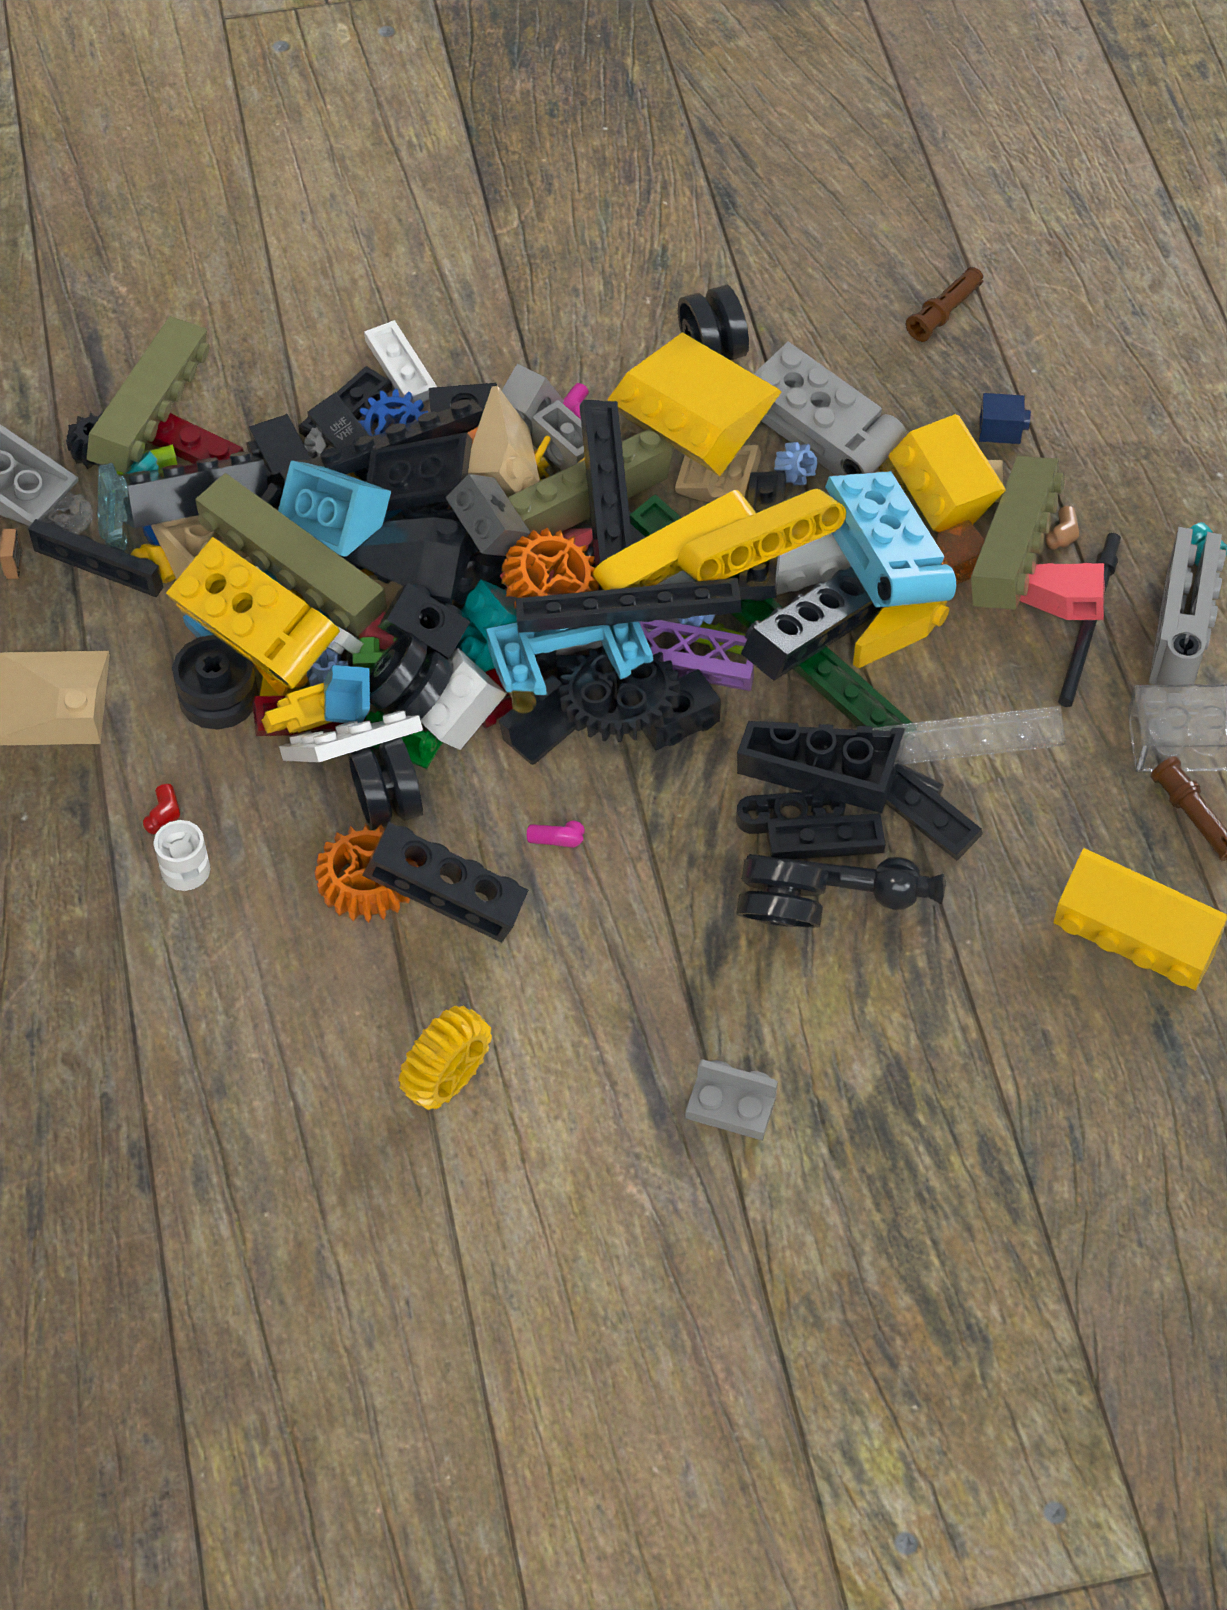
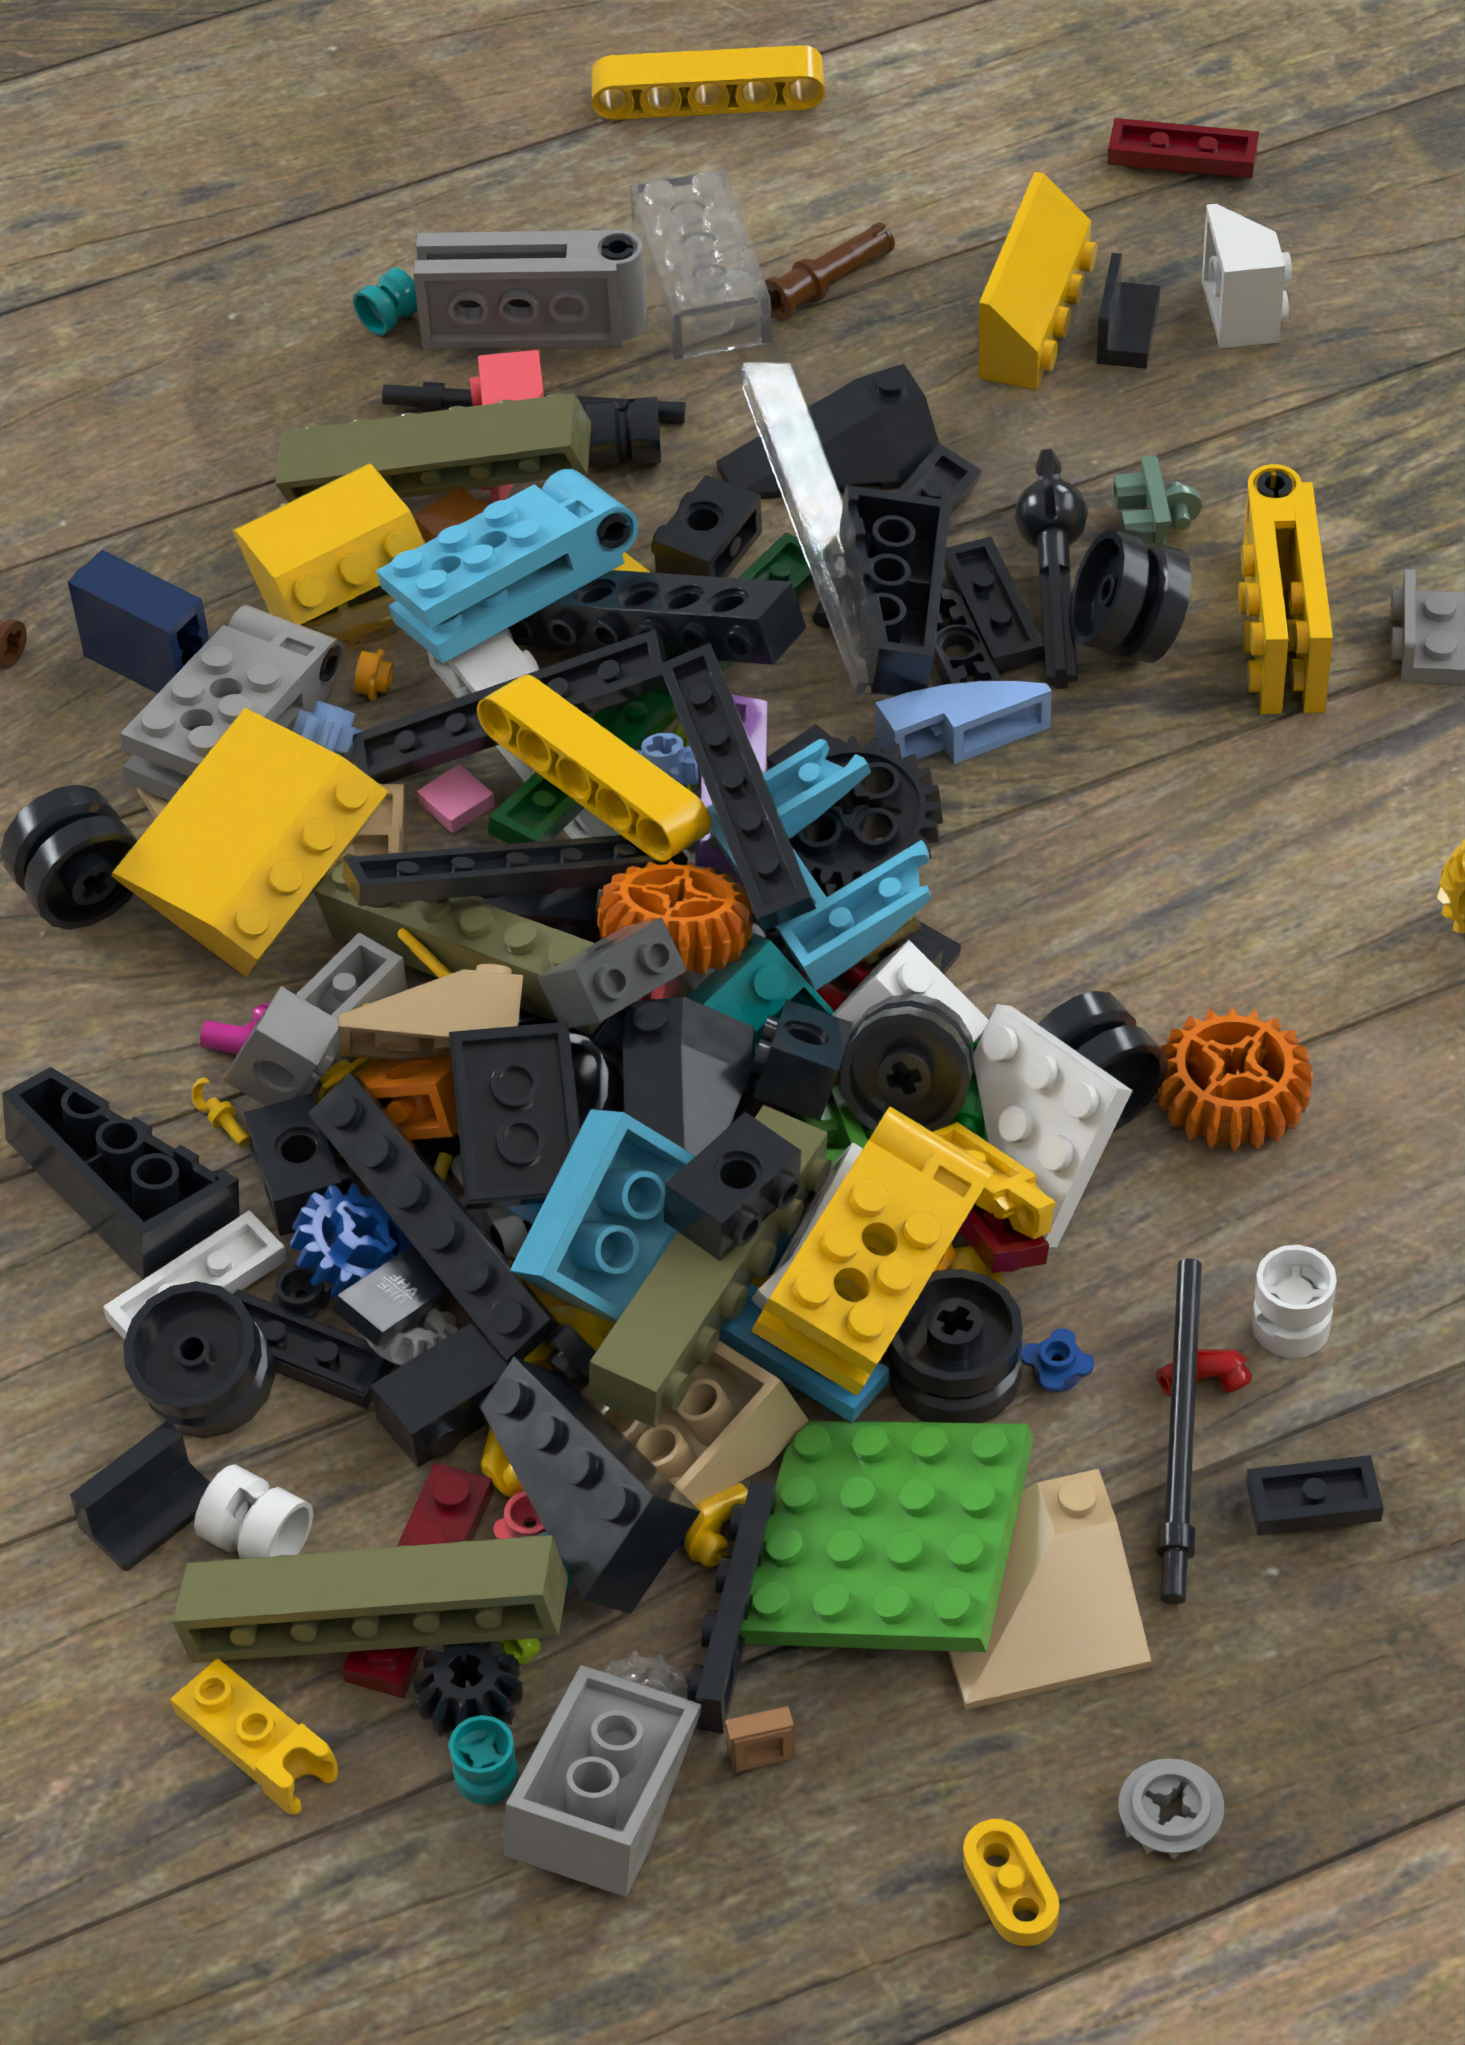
camera: 100 degrees left, 5 degrees down
clear light blue hinge [97,463,128,551] -> none
dark azure panel [324,665,370,723] -> none
black brick [362,822,529,943] -> none
dark pink arm [526,821,585,848] -> none
yellow beam [677,489,846,581] -> none
dark blue brick [979,393,1031,444] -> none
none -> black wedge [2,1067,240,1280]
none -> dark blue brick [68,550,209,694]
none -> black panel [70,1421,211,1571]
none -> black wheel [123,1281,275,1438]
none -> yellow plate [170,1658,338,1815]
none -> white wheel [194,1464,313,1559]
none -> teal wheel [448,1715,519,1805]
none -> black wheel [585,397,661,467]
none -> black brick [651,475,762,577]
none -> black brick [664,1112,802,1261]
none -> black wedge [717,364,939,499]
none -> bright green plate [740,1421,1034,1652]
none -> light blue slope [875,681,1052,764]
none -> blue plate [1021,1328,1094,1392]
none -> black panel [1097,253,1161,369]
none -> sand green hips [1113,455,1202,546]
none -> black bar [1157,1258,1202,1604]
none -> white slope [1202,204,1292,349]
none -> yellow hinge [1238,464,1333,715]
none -> black plate [1246,1455,1384,1536]

